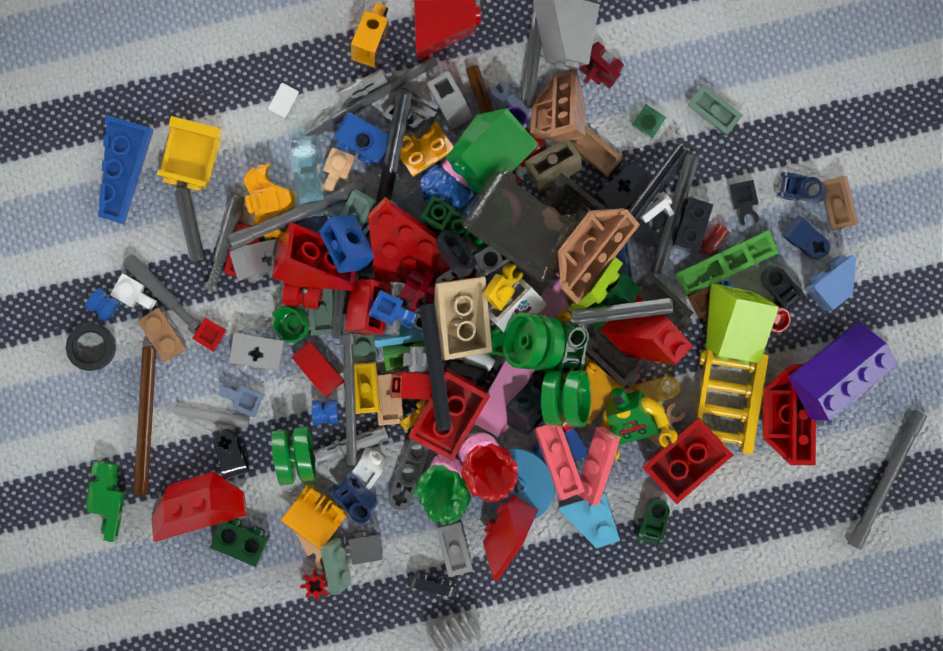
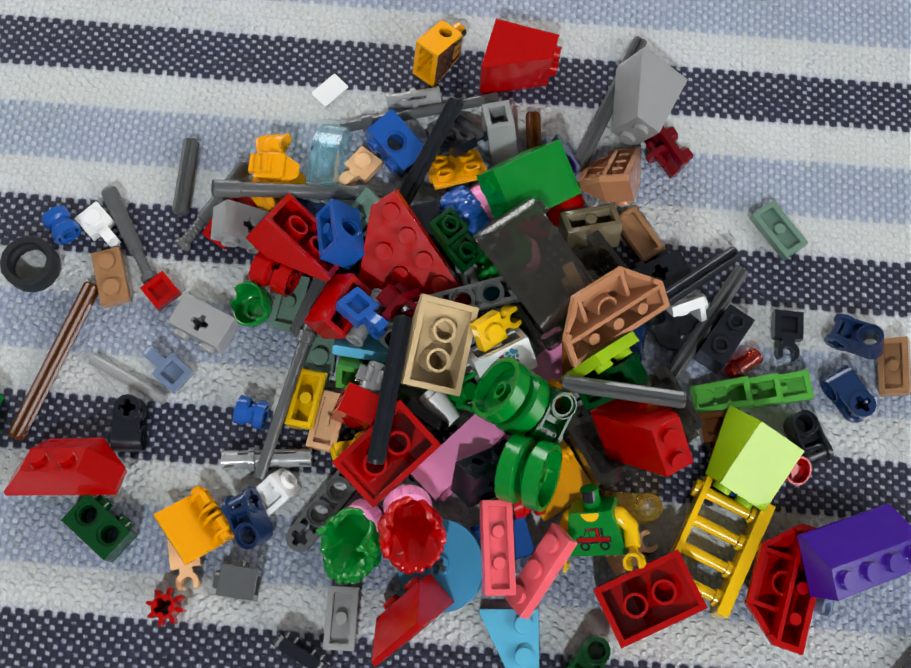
camera: 20 degrees right, 15 degrees down
blue wing [98,115,154,225] -> none
yellow panel [157,116,223,192] -> none
green wheel [271,426,316,486] -> none
red slope [291,341,345,397] -> none
sand green plate [320,538,351,595] -> none
black plate [436,230,476,276] -> none
clear green plate [631,104,667,139] -> none
medium blue slope [805,254,856,311] -> none

